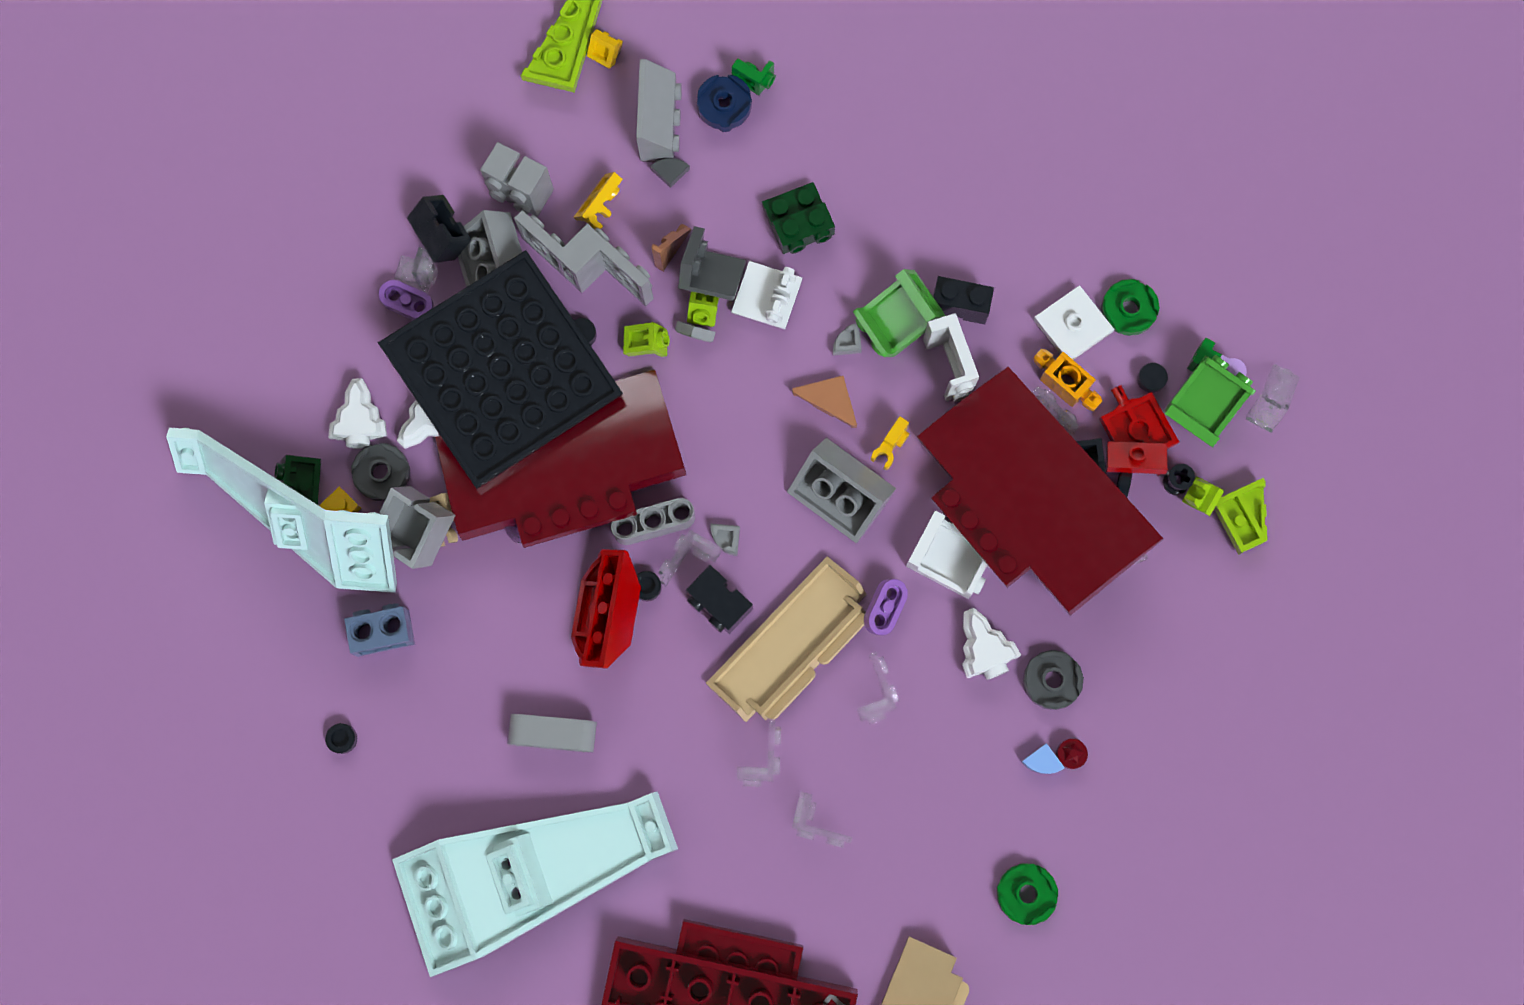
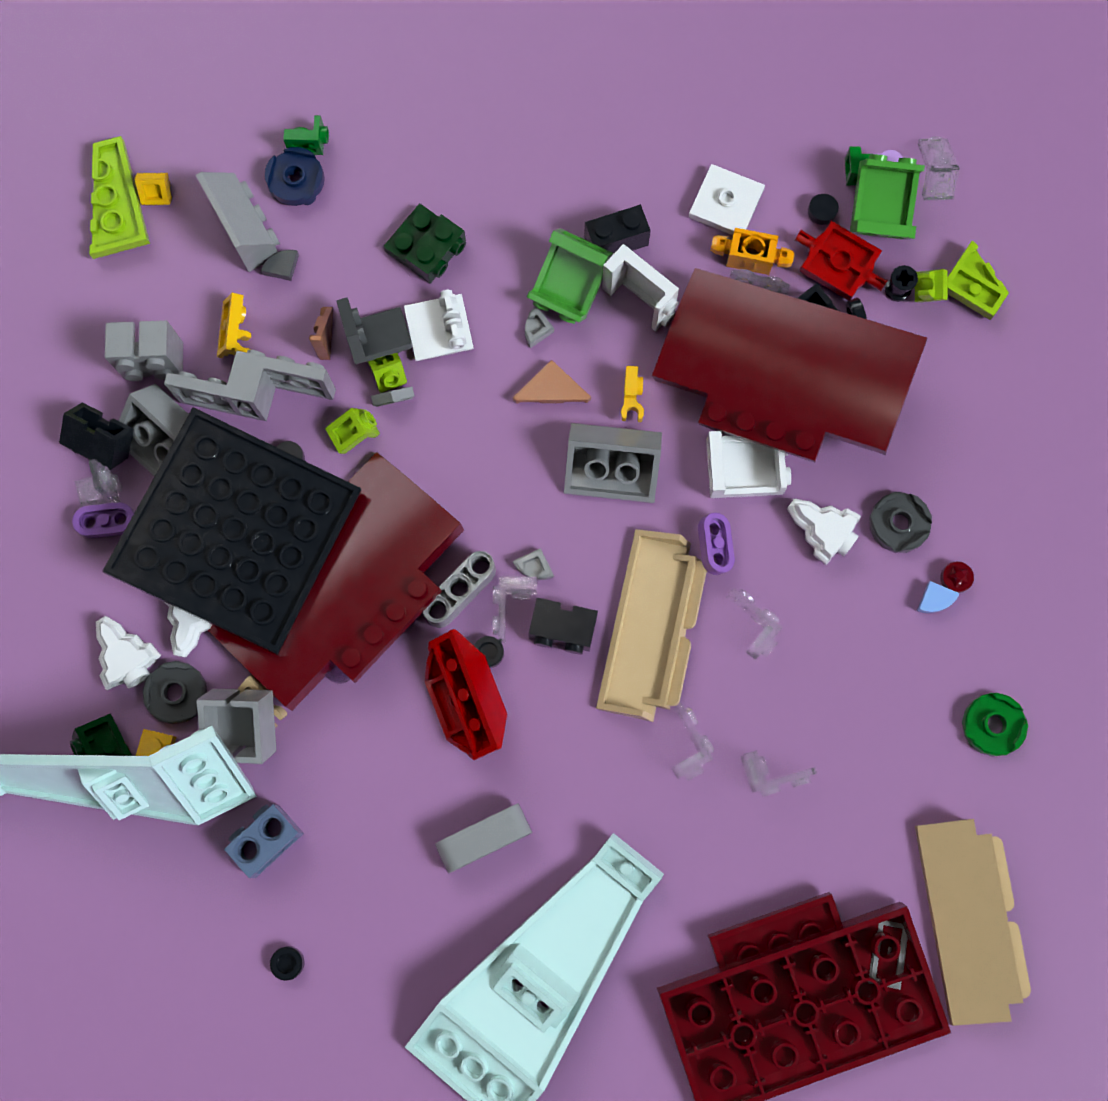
camera: 30 degrees left, 0 degrees up
green tile [1101,279,1160,336] -> none
red plate [1107,441,1168,474] -> none

